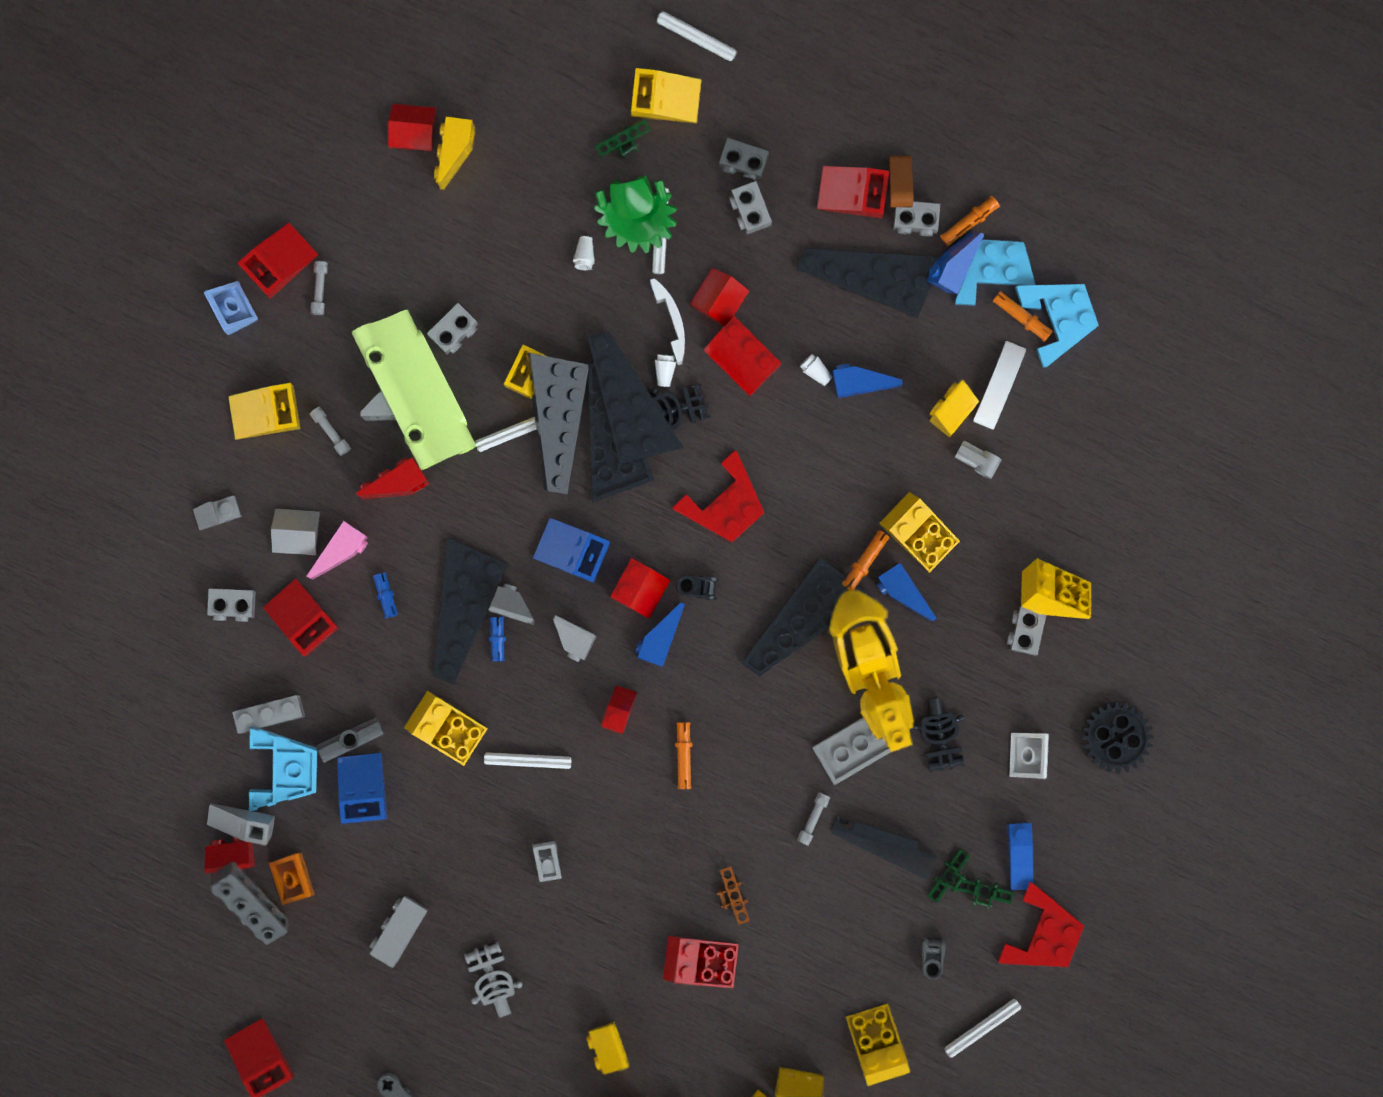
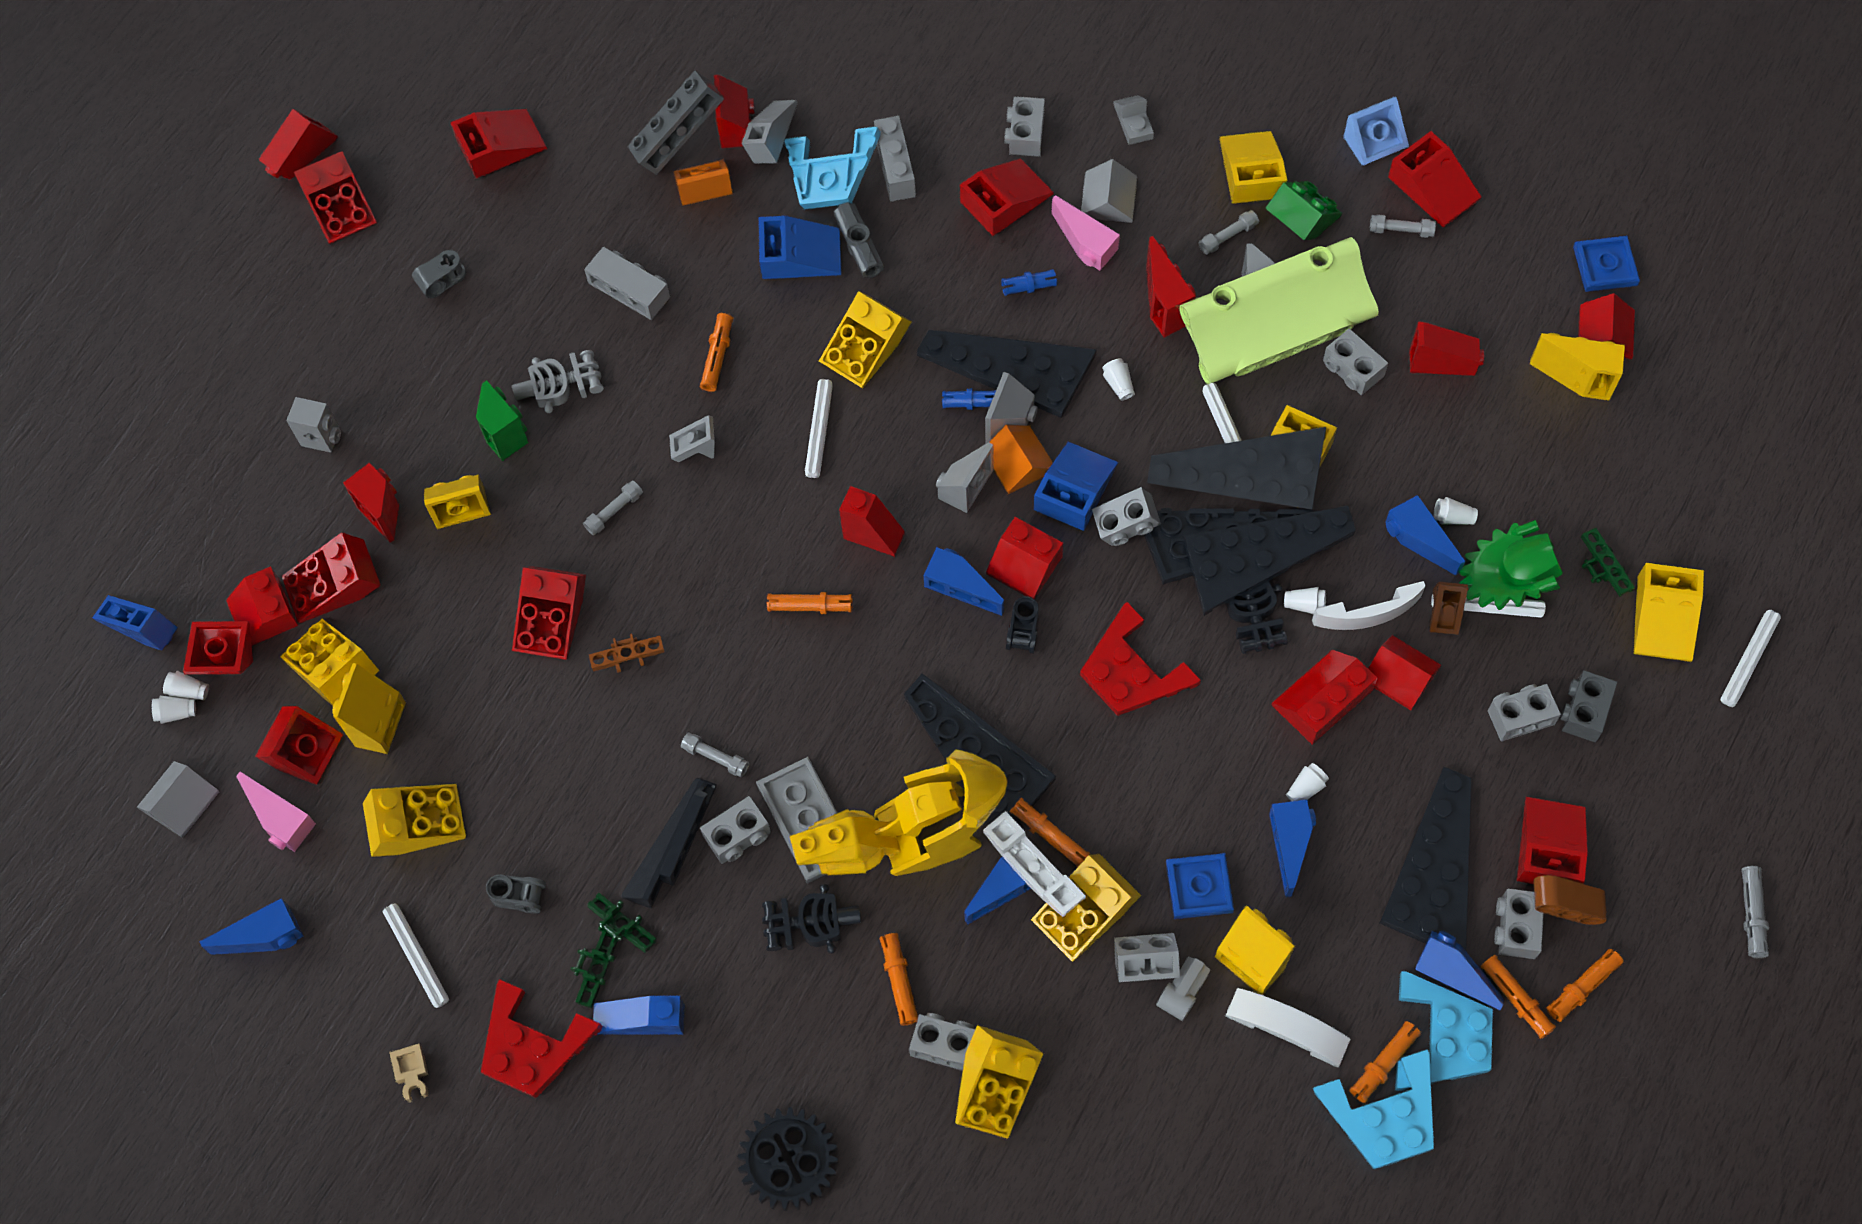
camera: 95 degrees right, 20 degrees down
white slope [1009,733,1048,779] -> none
none -> tan plate [390,1044,428,1102]
none -> green slope [476,380,529,461]
none -> light grey bar [583,481,643,536]
none -> orange pin [700,313,733,392]
none -> light grey brick [700,796,771,864]
none -> orange pin [879,933,918,1026]
none -> white slope [983,811,1086,917]
none -> orange slope [989,425,1053,494]
none -> light grey brick [1092,487,1161,546]
none -> white cone [1103,358,1135,401]
none -> light grey brick [1114,933,1180,982]
none -> blue plate [1166,853,1234,919]
none -> green slope [1266,181,1342,240]
none -> blue slope [1385,495,1465,575]
none -> red slope [1410,322,1484,376]
none -> reddish brown slope [1429,582,1468,635]
none -> orange pin [1547,949,1623,1022]
none -> blue plate [1573,236,1640,292]
none -> light grey pin [1741,866,1769,958]

